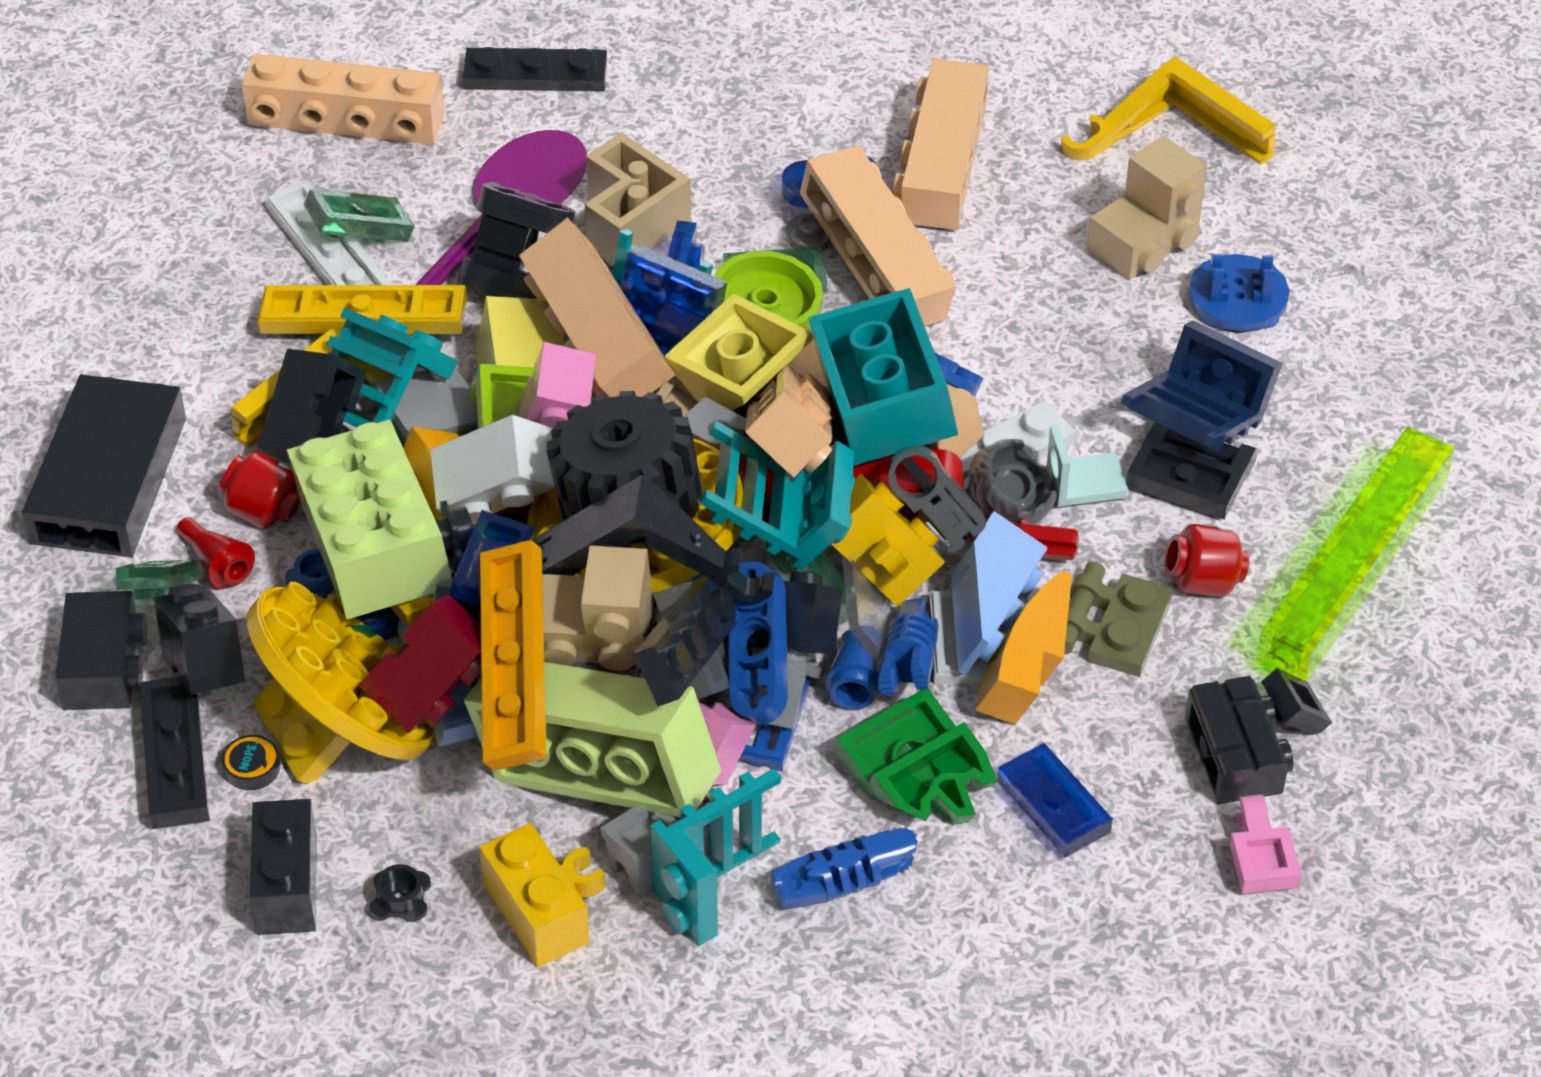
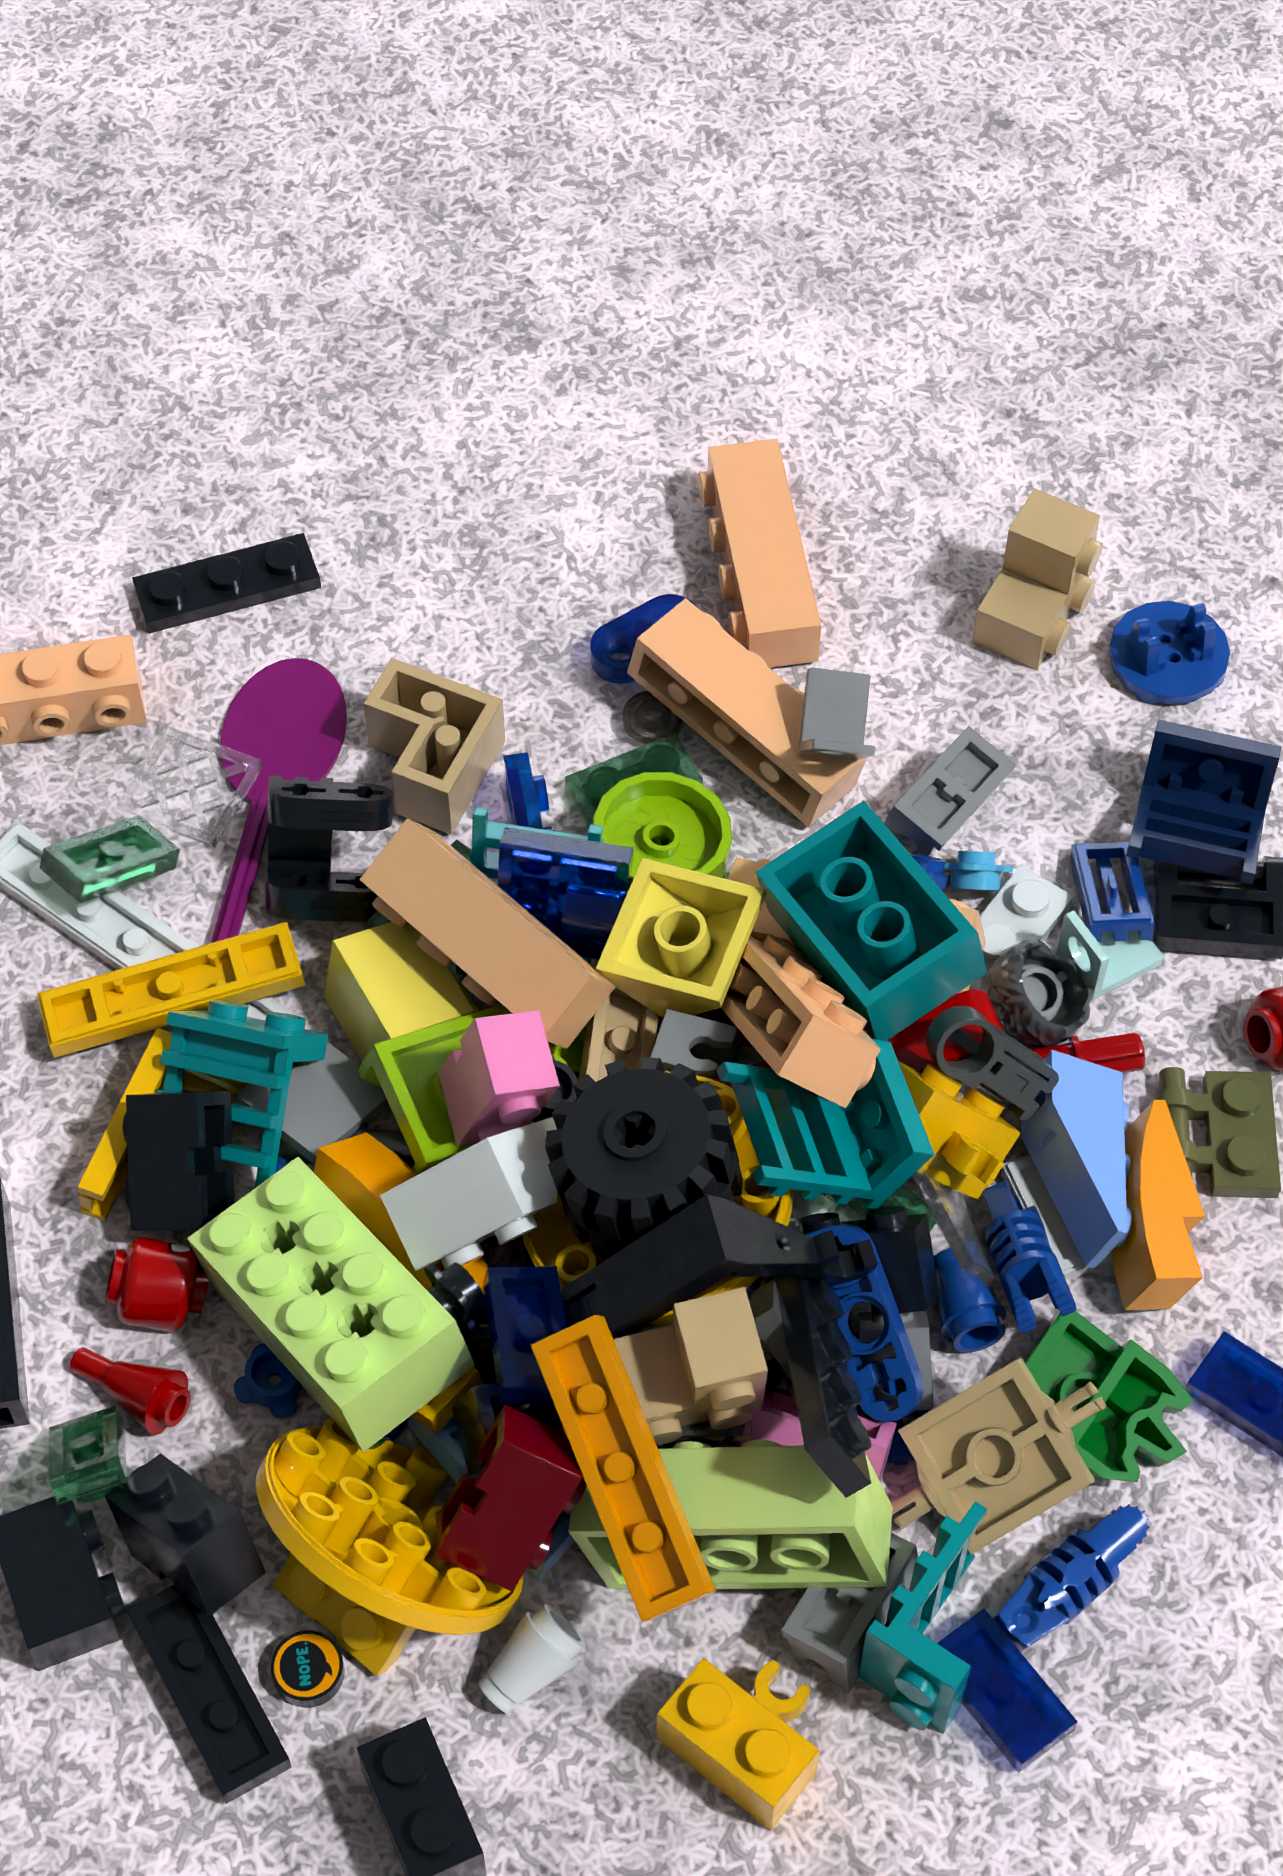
camera: 20 degrees left, 10 degrees up
black plate [369,864,431,921] -> none
yellow hinge [1061,56,1276,165] -> none
none -> clear window [117,725,263,847]
none -> white cone [478,1604,586,1713]
none -> light grey bracket [798,667,875,759]
none -> light grey hinge [884,726,1016,856]
none -> tan plate [890,1357,1106,1554]
none -> clear blue plate [937,1608,1078,1773]
none -> medium azure plate [944,851,1014,890]
none -> blue tile [1070,842,1155,942]

